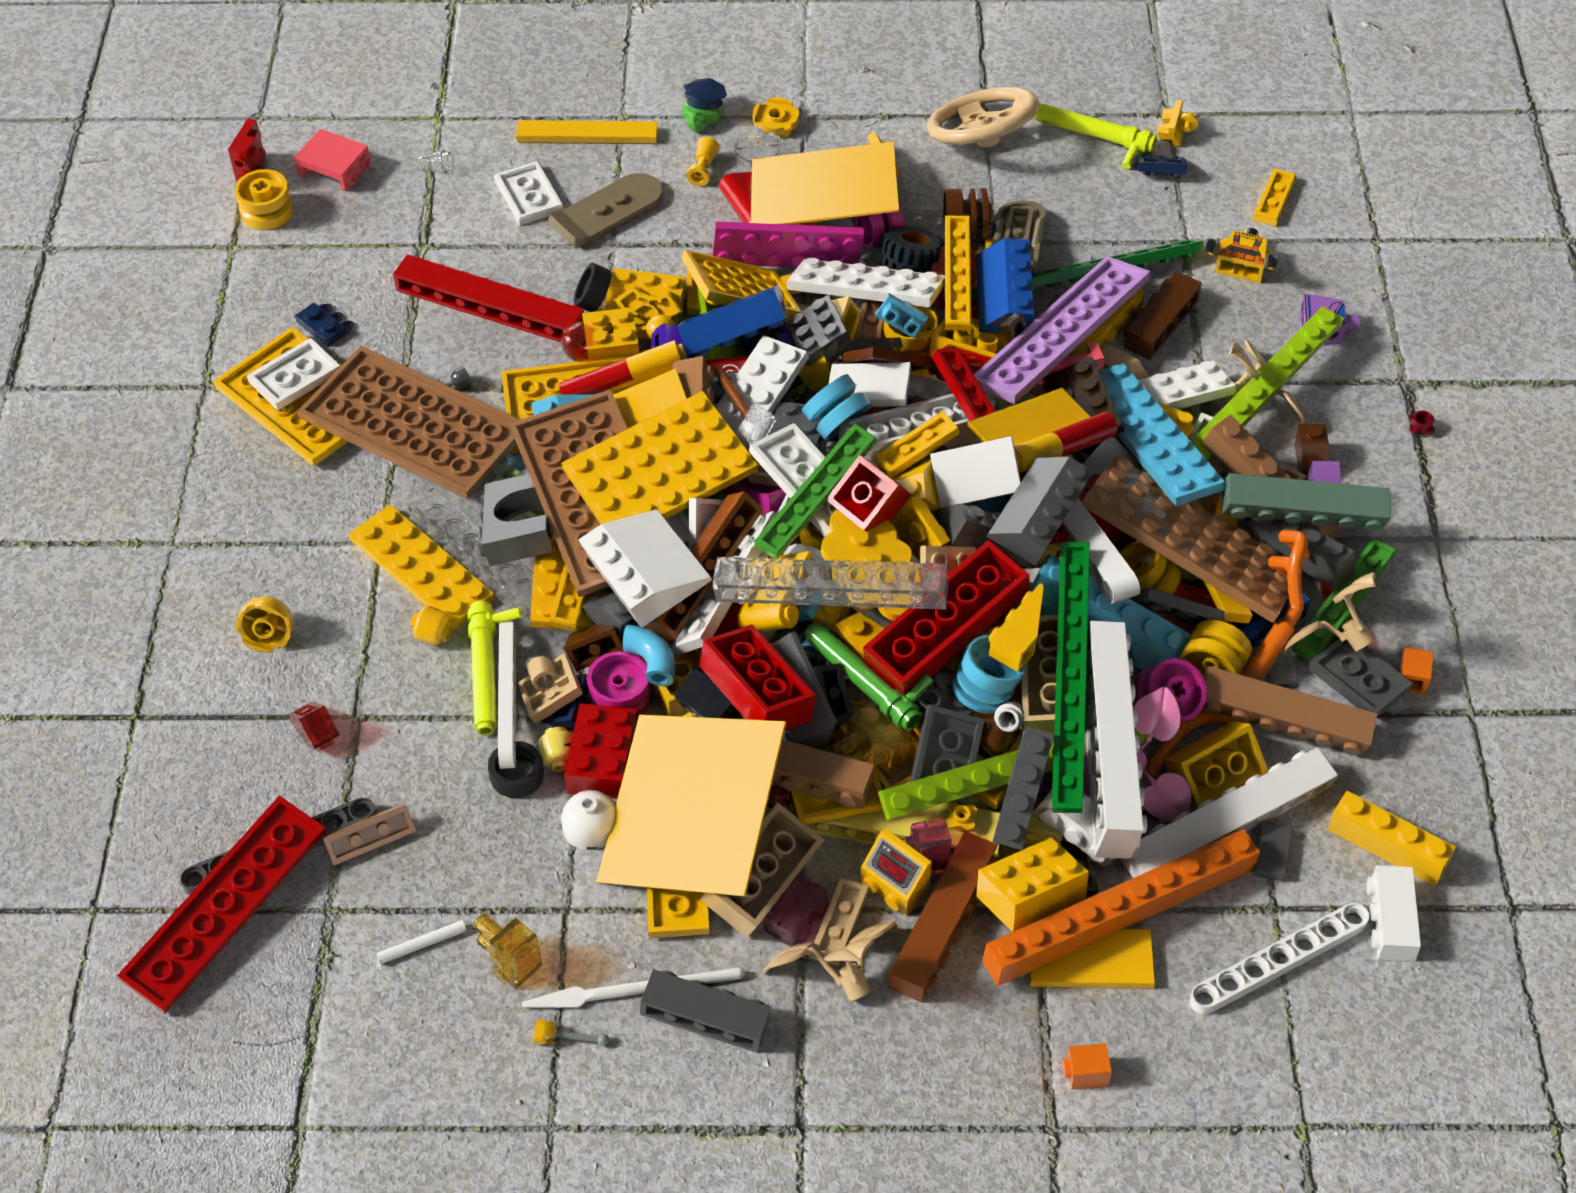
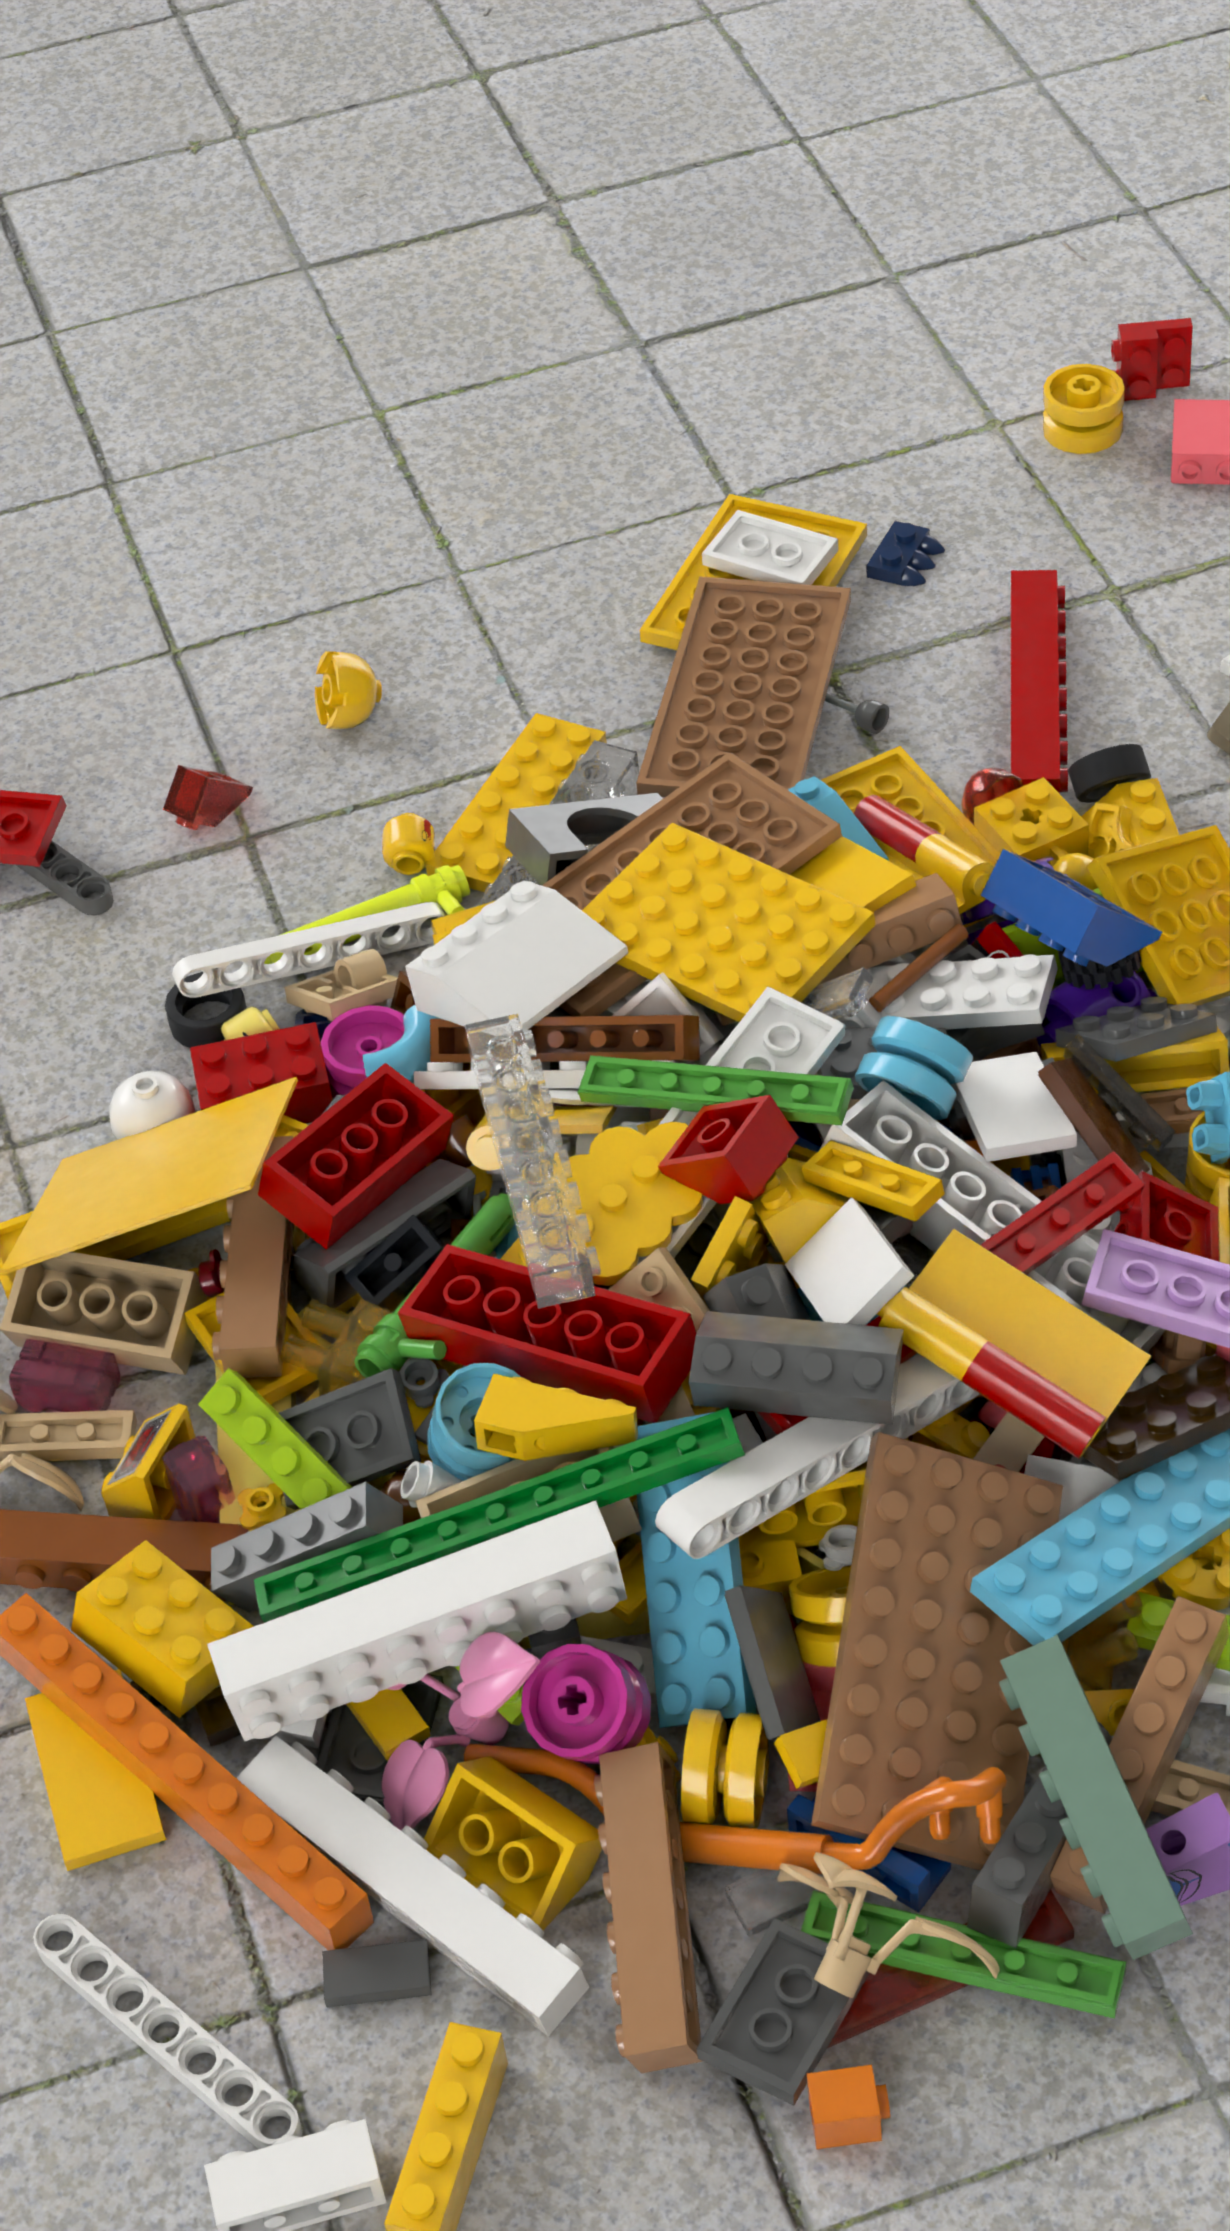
camera: 75 degrees right, 5 degrees down
medium nougat plate [322,803,416,866] -> none

